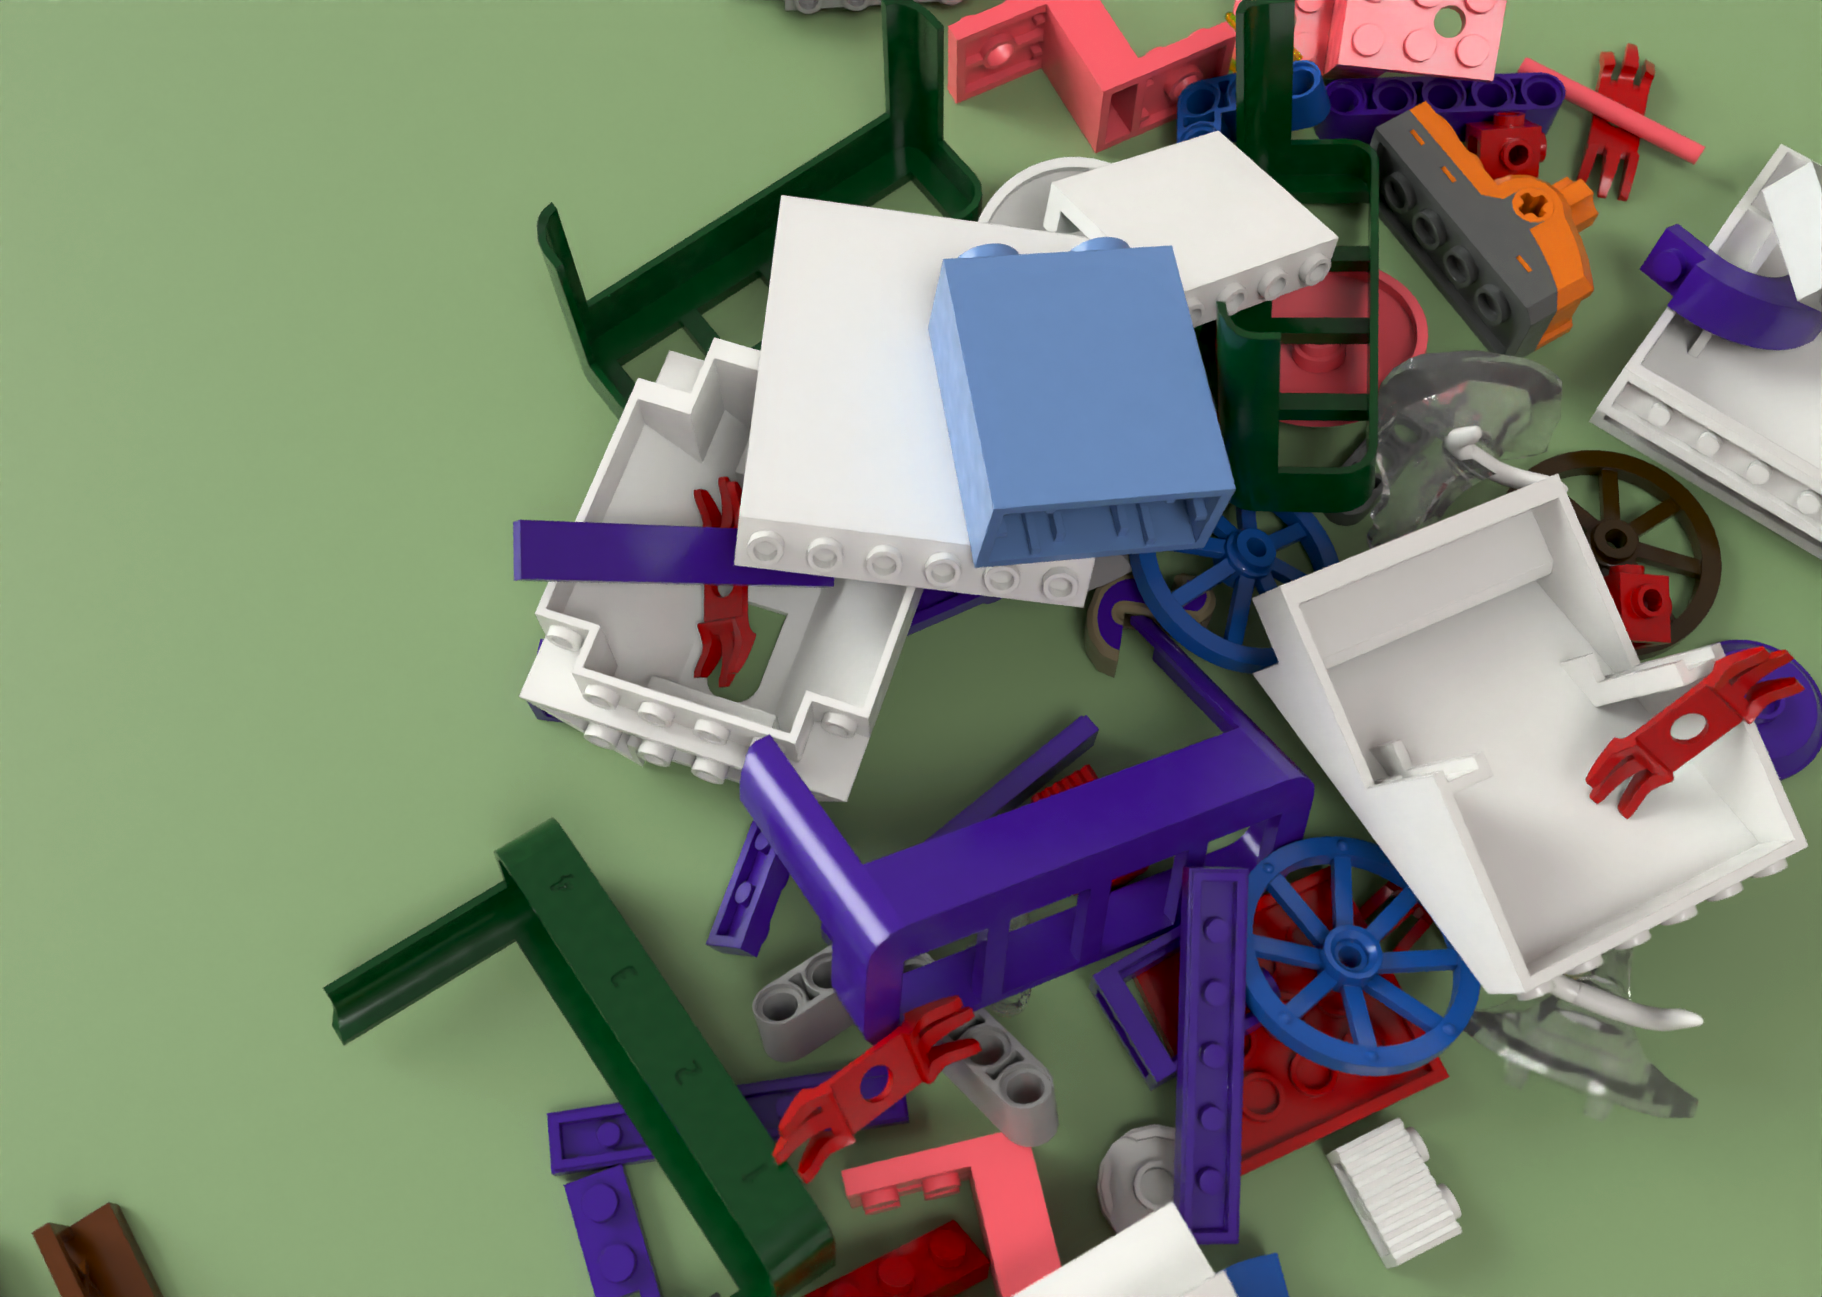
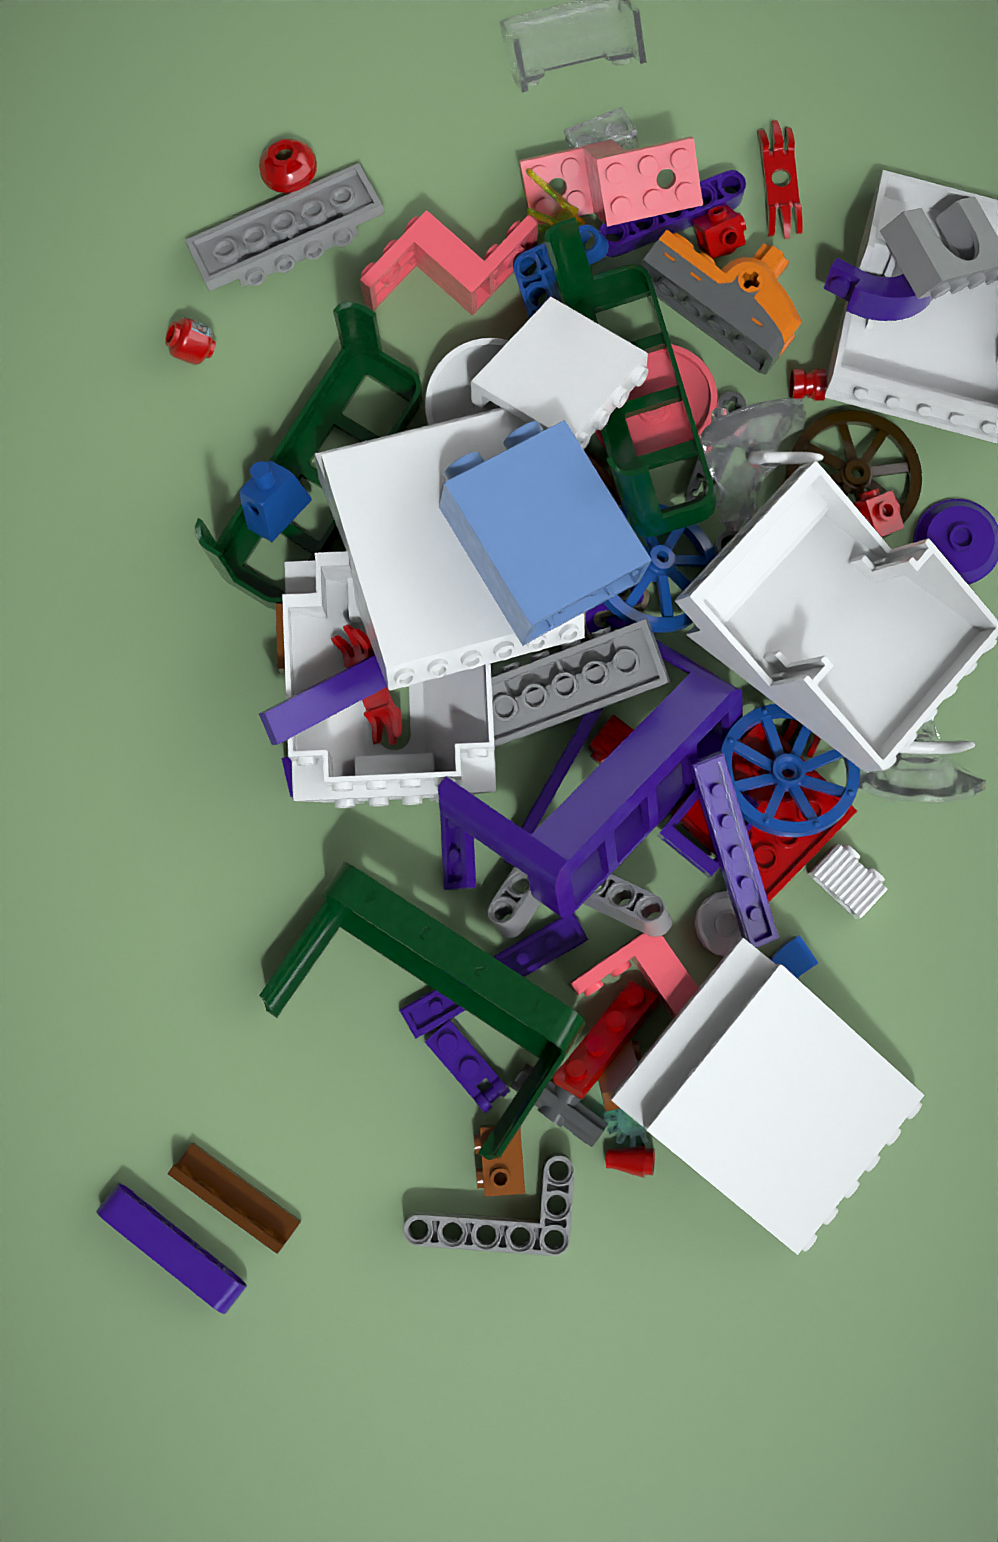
camera: 25 degrees left, 15 degrees up
red piece [772,995,982,1184] -> none
coral bar [1517,57,1705,165] -> none
red piece [1585,646,1805,819] -> none
none -> red head [165,317,216,365]
none -> blue torso [239,461,312,543]
none -> light grey plate [491,619,671,748]
none -> red wheel [790,368,827,401]

